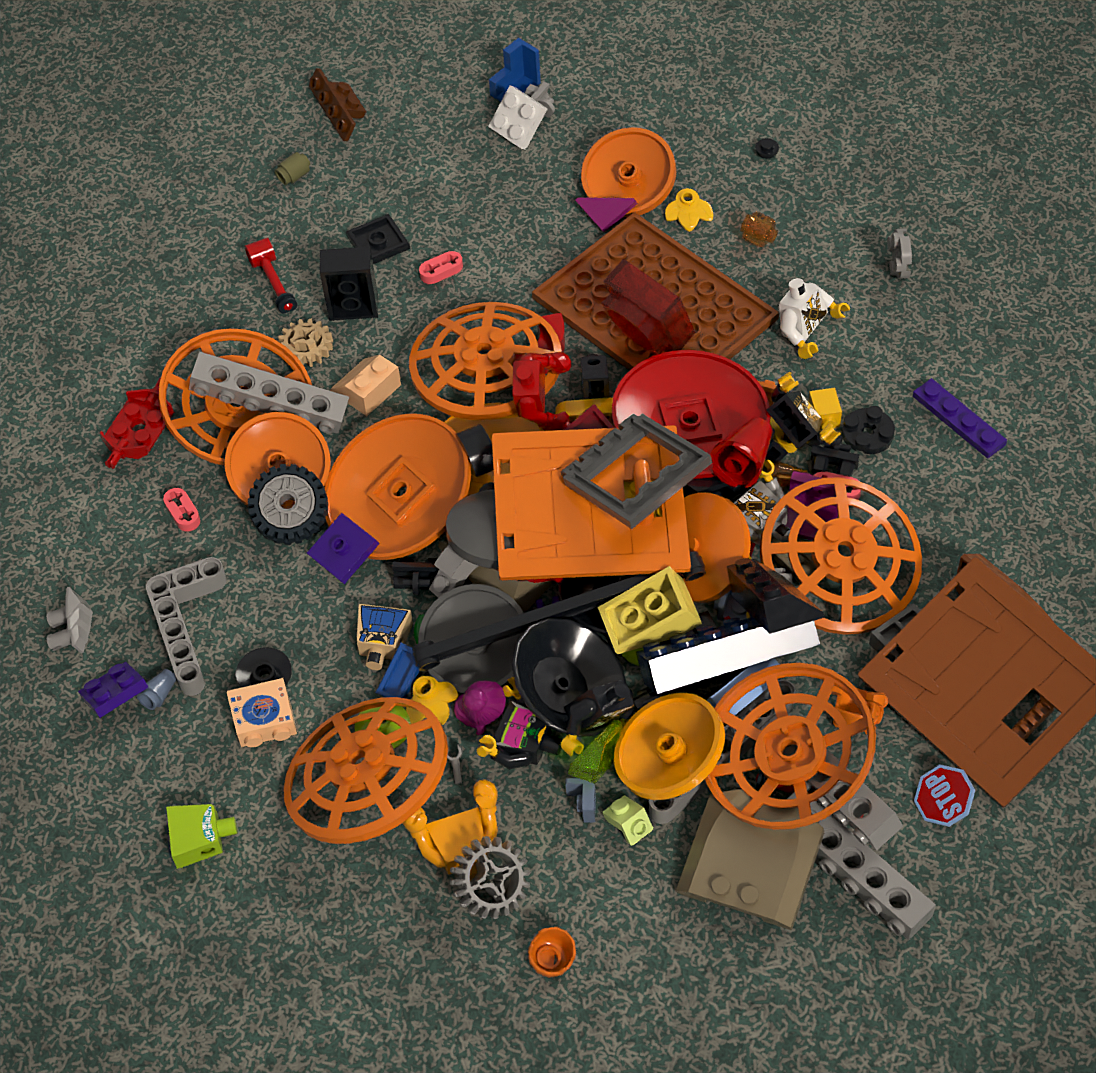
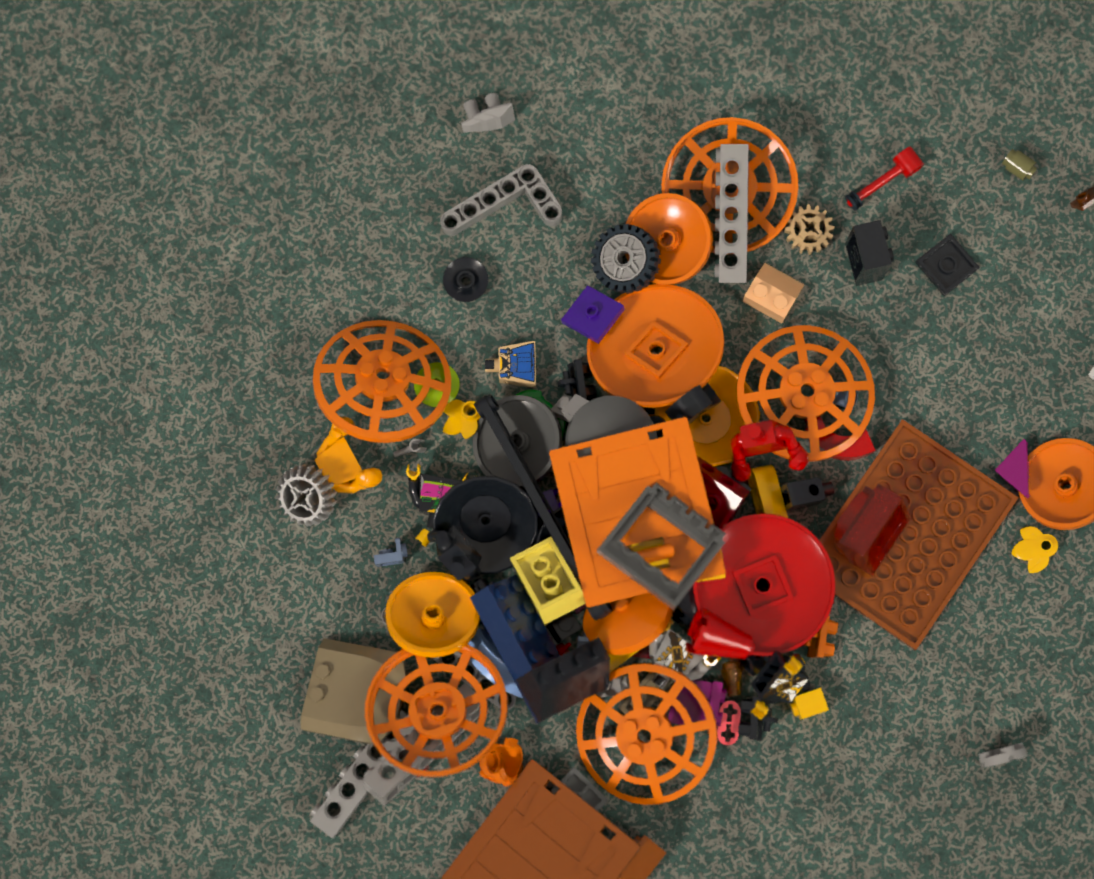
camera: 80 degrees right, 25 degrees up
dark purple plate [78,662,148,718] -> none
red plate [100,378,174,469] -> none
sand blue cone [137,669,177,710] -> none
coral beam [163,488,200,531] -> none
lime torso [166,804,238,868] -> none
light nougat slope [227,678,297,747] -> none
blue tile [375,643,420,698] -> none
coral beam [419,251,463,284] -> none
magenta hair [454,681,506,735] -> none
orange hair [528,927,576,978] -> none
clear neon green tile [568,720,622,784] -> none
yellowish green bracket [602,795,653,846] -> none
clear orange head [740,211,778,248] -> none
white torso [779,278,850,359] -> none
black plate [842,406,895,454] -> none
dark purple plate [912,378,1007,459] -> none
piece [914,765,975,827] -> none

